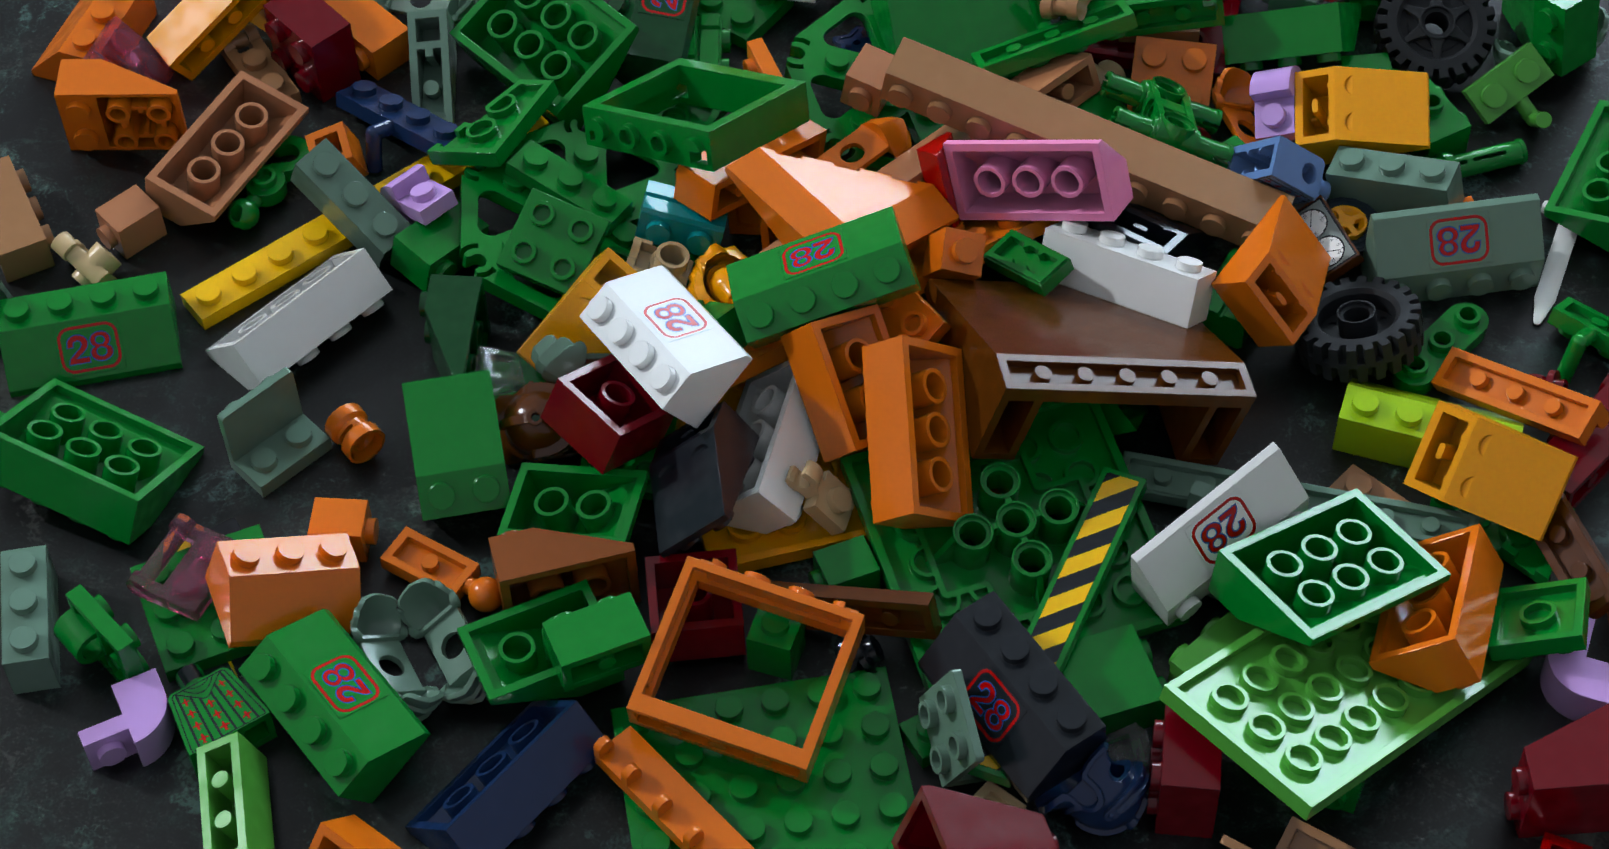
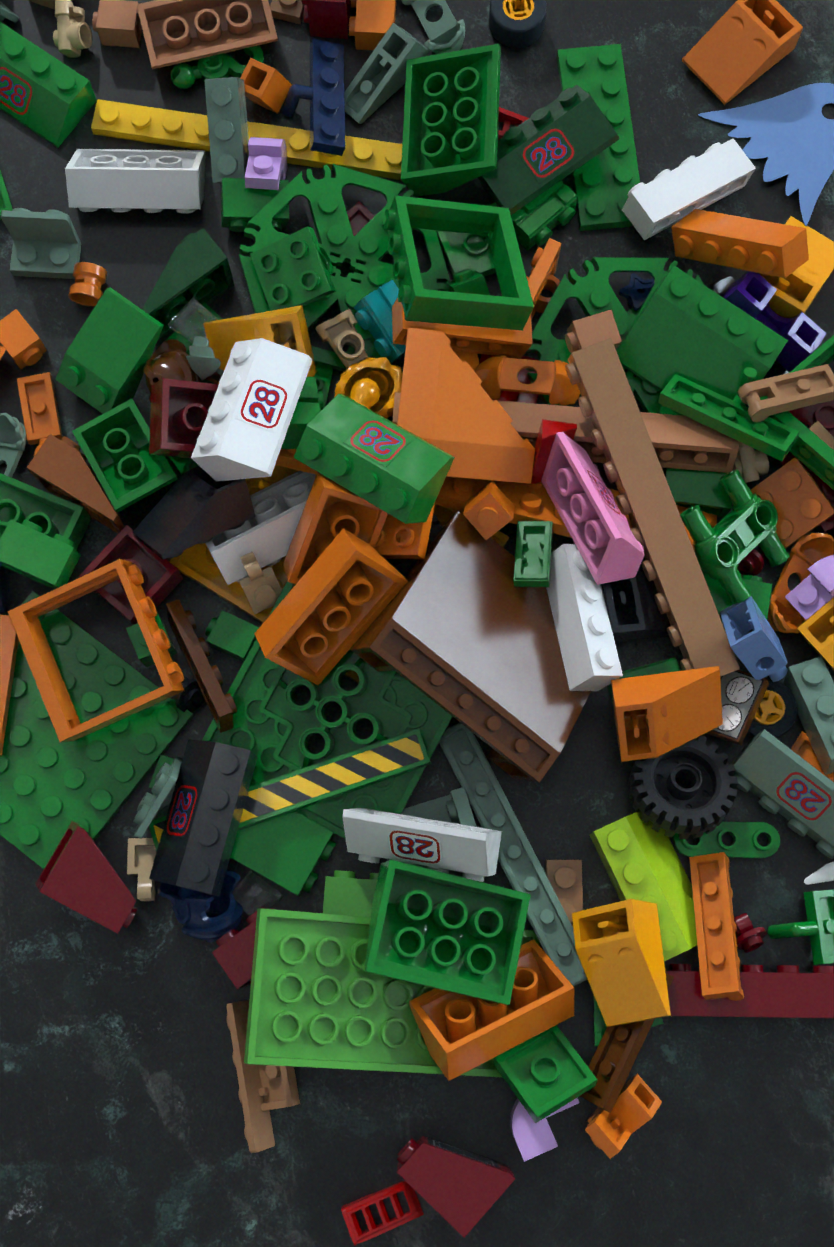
camera: 45 degrees right, 25 degrees up
green wing [427,79,559,168] -> none
green plate [505,139,633,236] -> none

